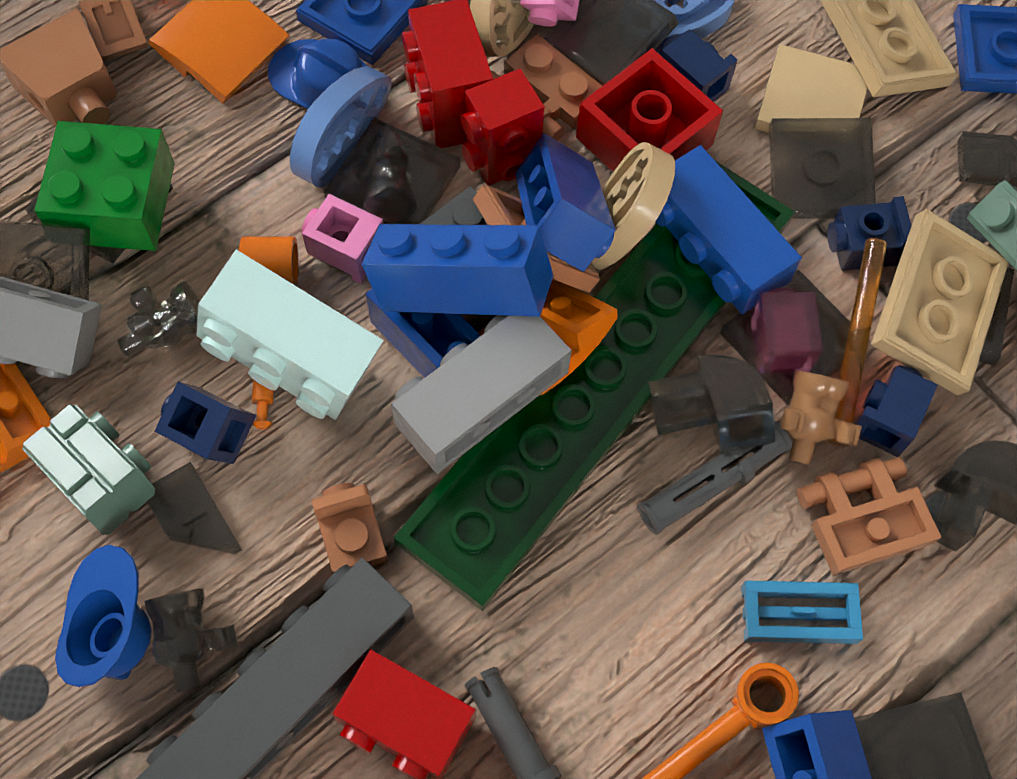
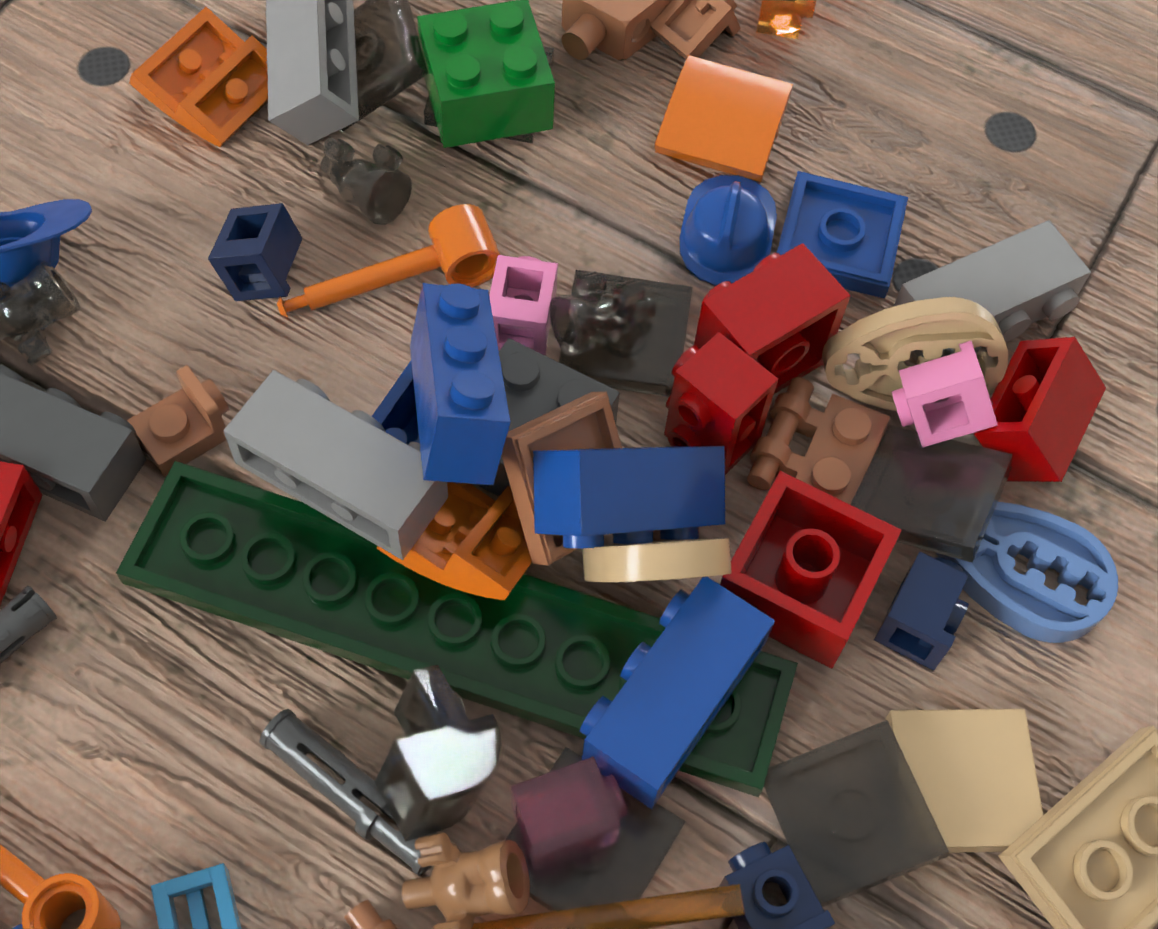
camera: 70 degrees right, 5 degrees down
brick [22,404,156,535] -> none
clear smoke tile [148,462,242,554] -> none
light aqua brick [197,249,384,420] -> none
medium blue piece [290,66,392,187] -> none

